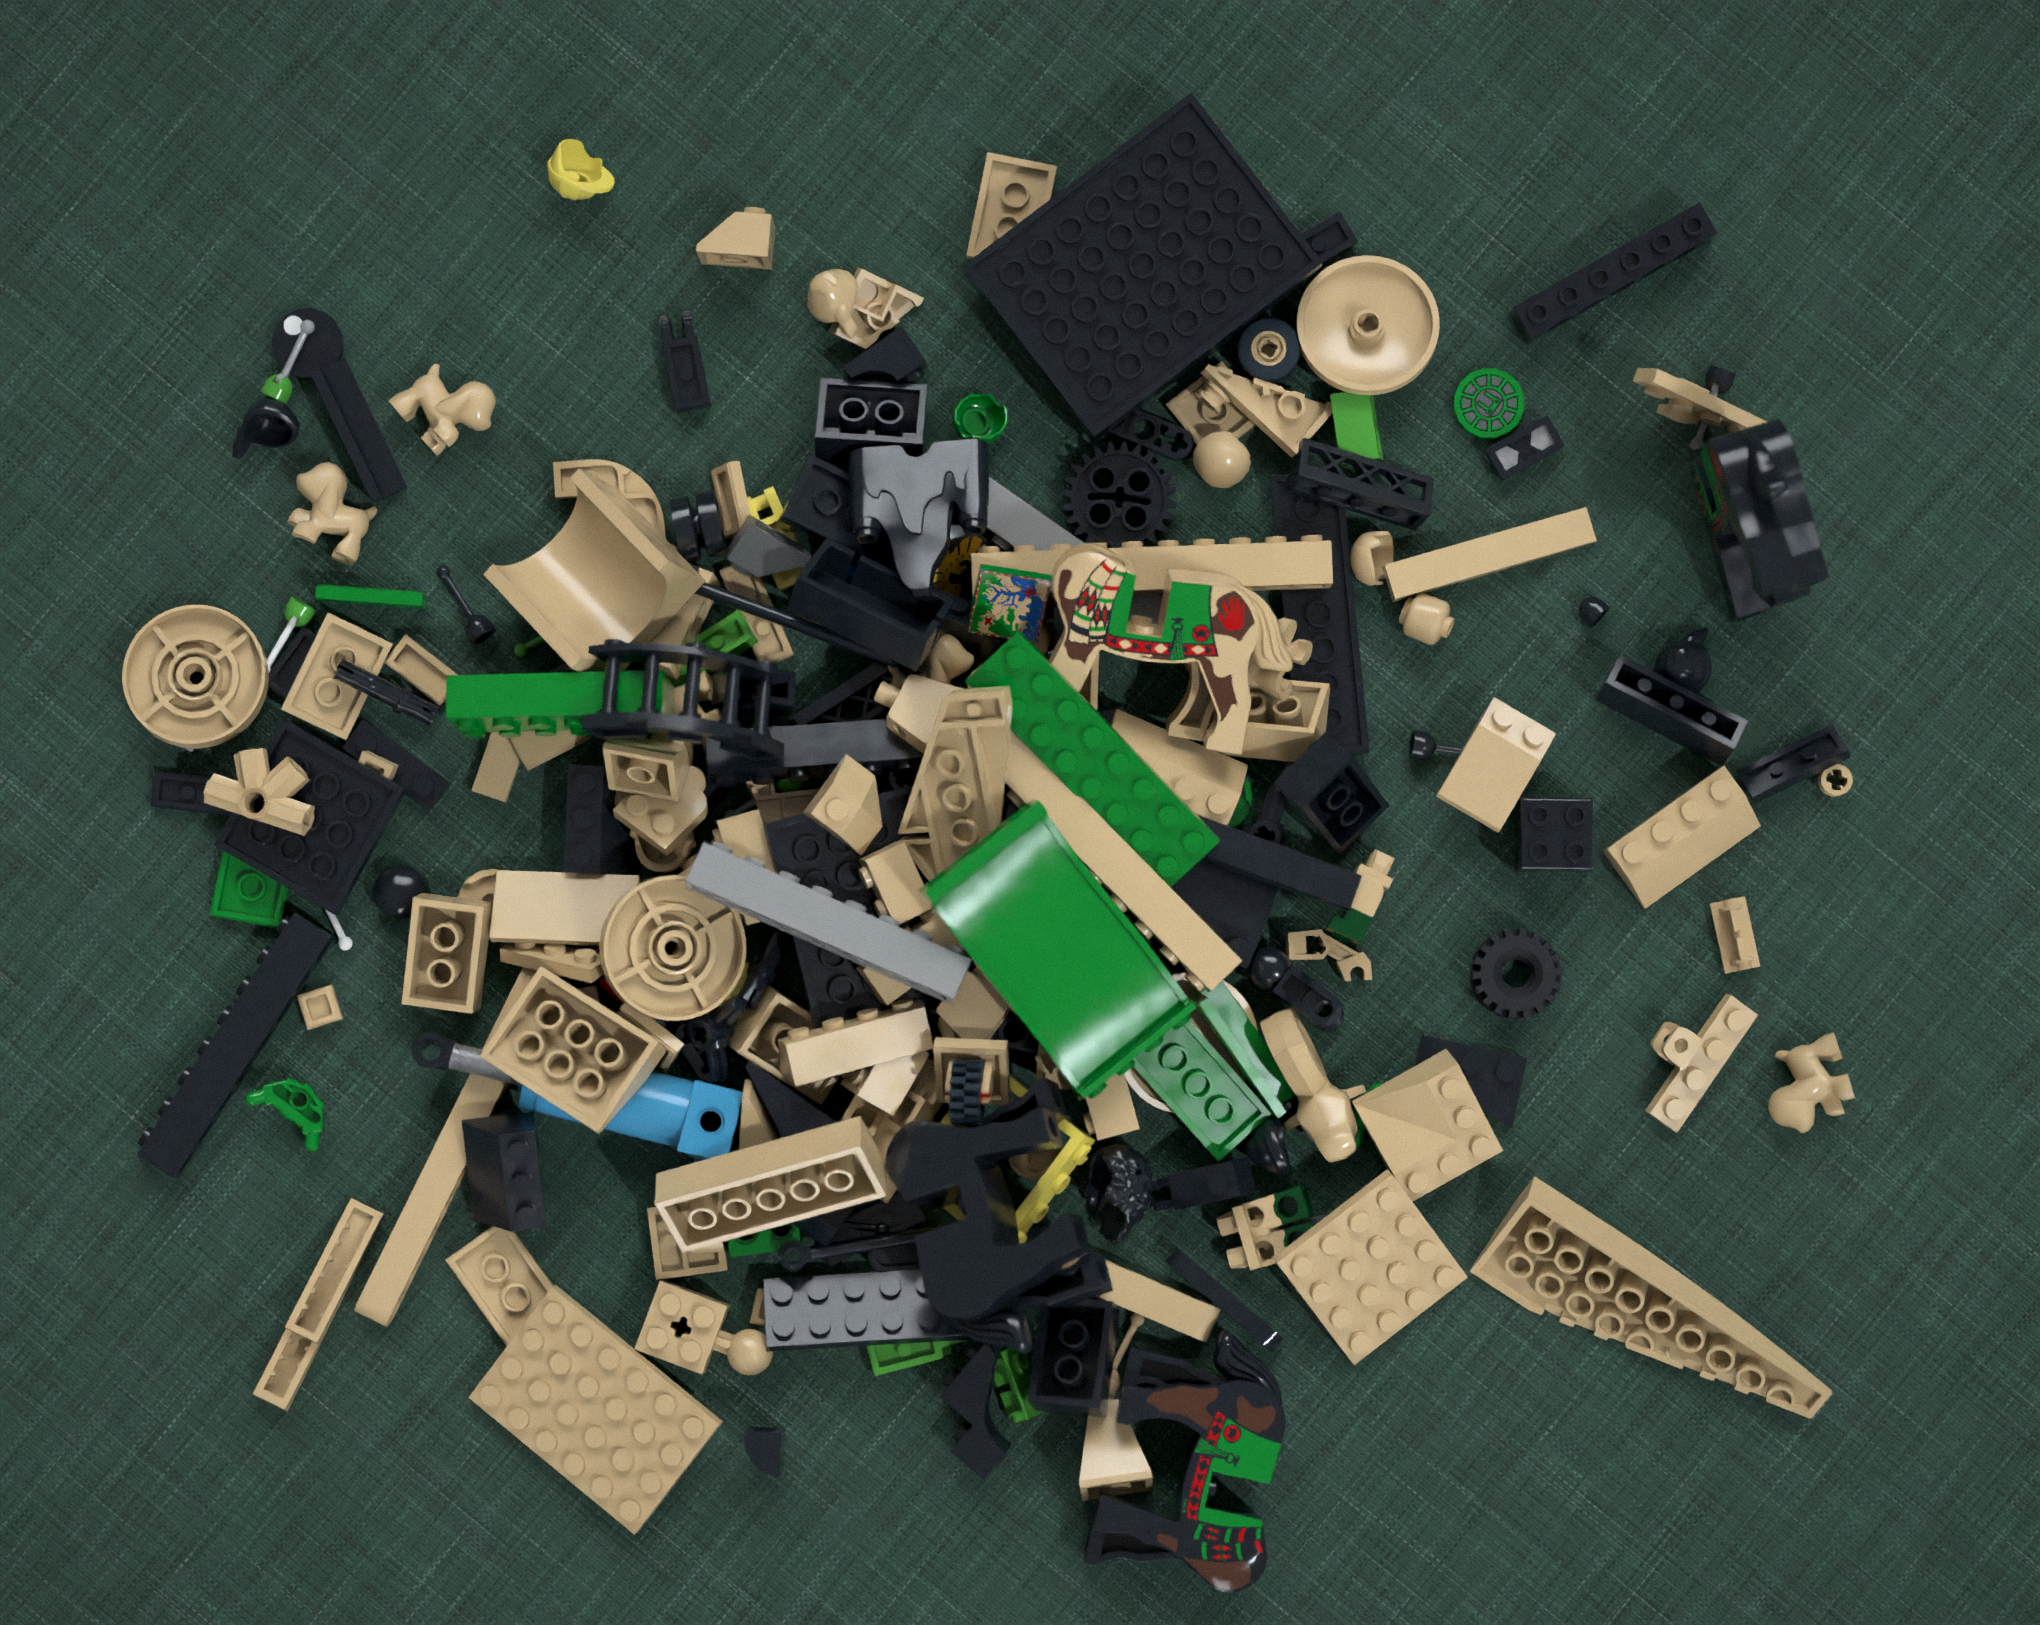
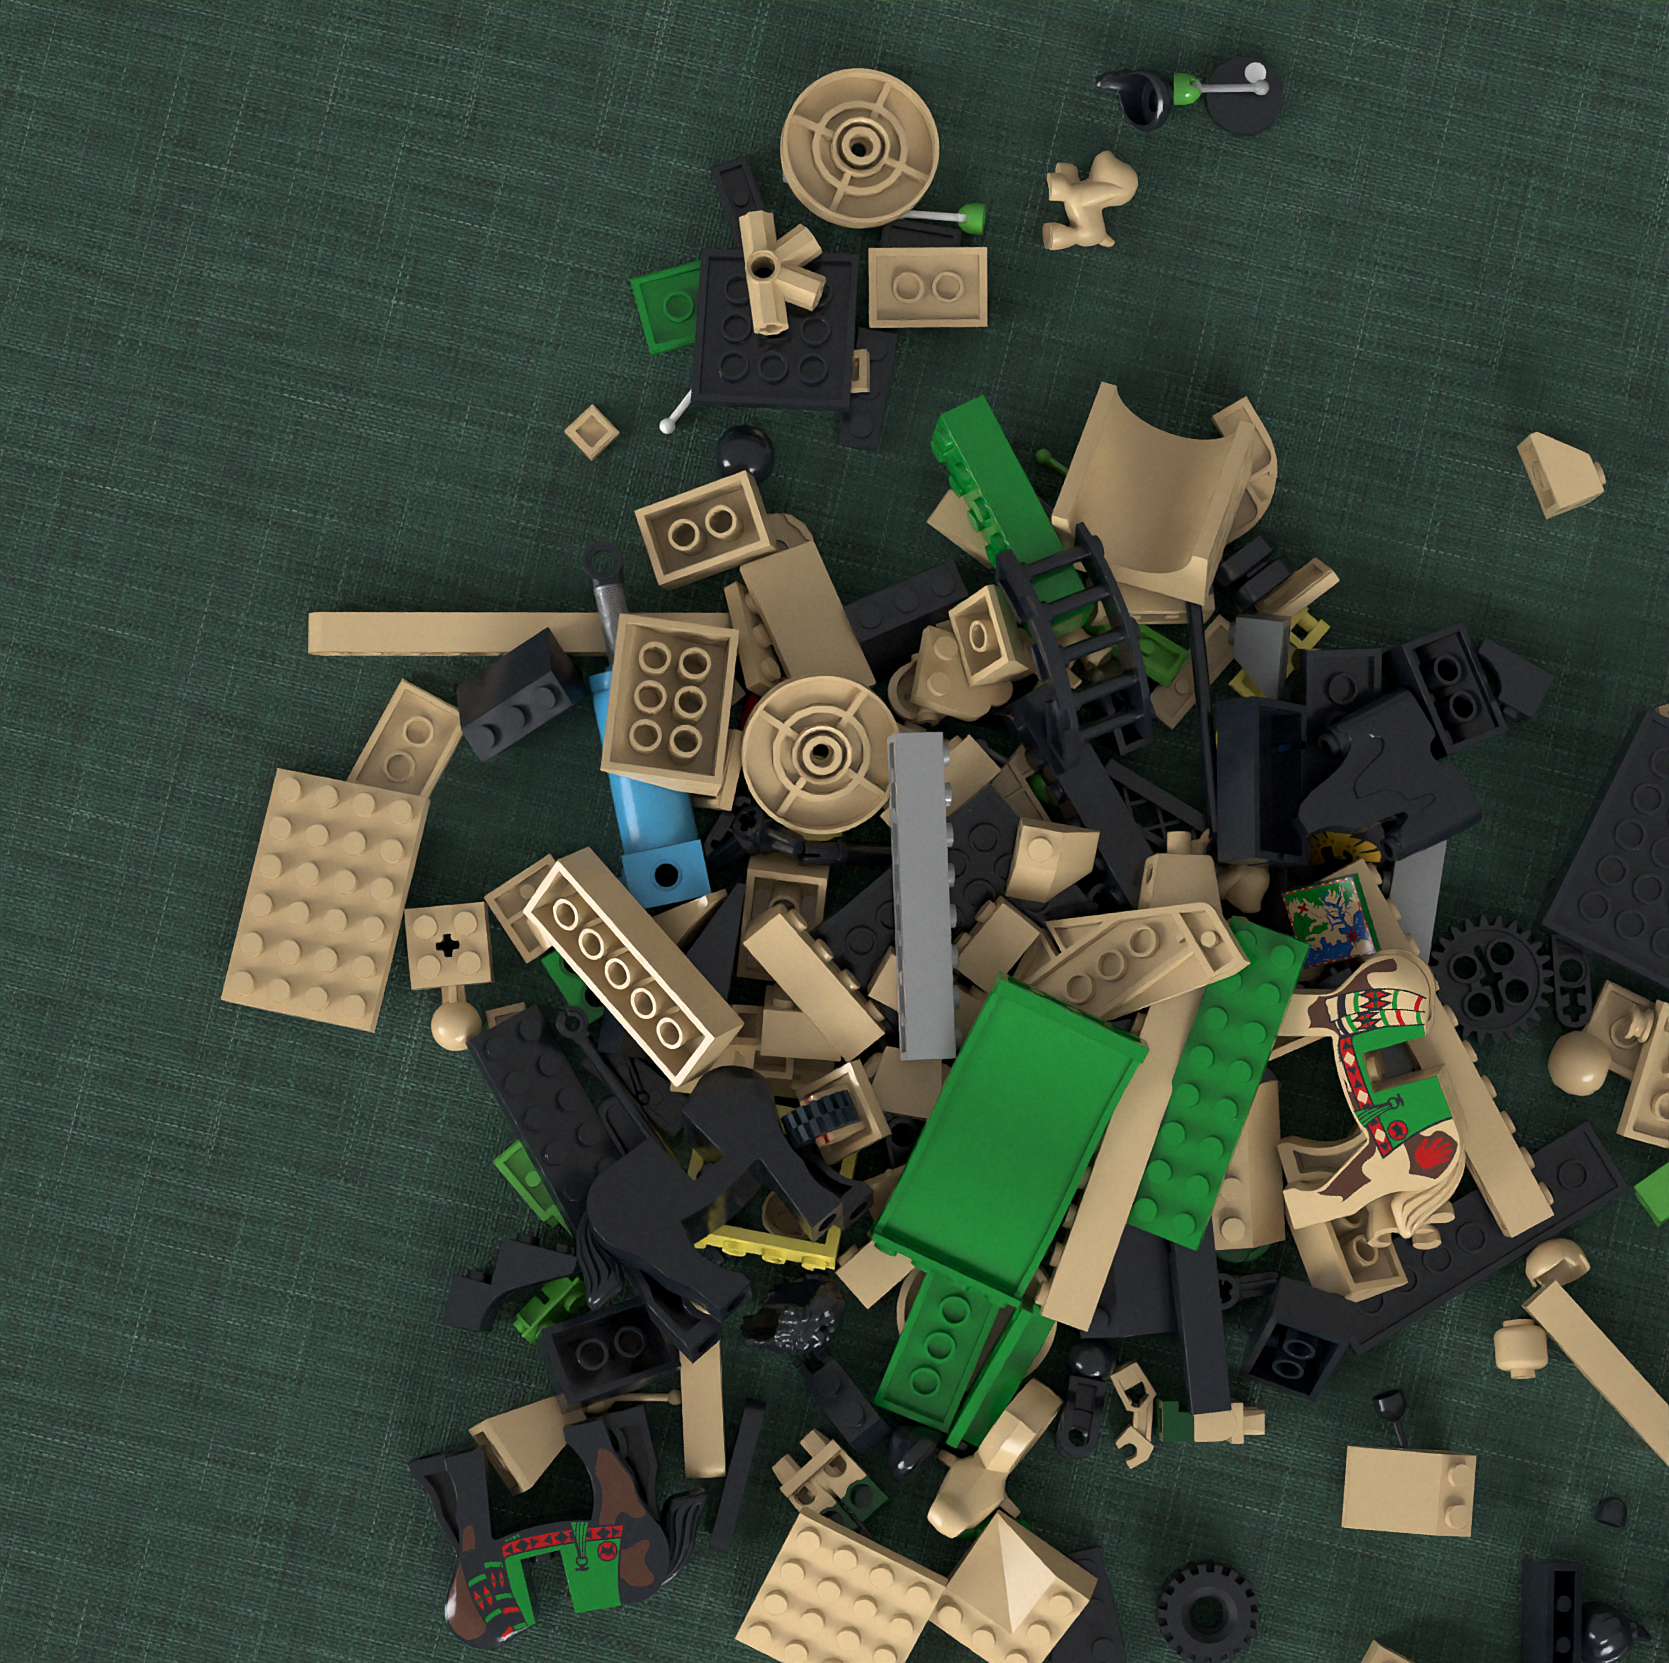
camera: 55 degrees right, 0 degrees up
black brick [137,912,336,1178] -> none
green piece [245,1077,325,1152] -> none
tan slope [253,1198,384,1412] -> none
black fence [309,358,408,502] -> none
green tile [315,584,428,610] -> none
black pin [333,658,439,726] -> none
tan tile [384,634,457,707] -> none
tan animal [389,364,496,456] -> none
black hinge [436,565,496,645] -> none
tan tile [471,732,521,803] -> none
light yellow piece [546,139,614,201] -> none
black hinge [660,310,712,413] -> none
black brick [744,1426,785,1477] -> none
tan hat [807,269,858,339] -> none
tan slope [828,268,924,349] -> none
green hair [952,394,1008,444] -> none
black fence [1285,438,1434,531] -> none
black piece [1515,797,1593,873] -> none

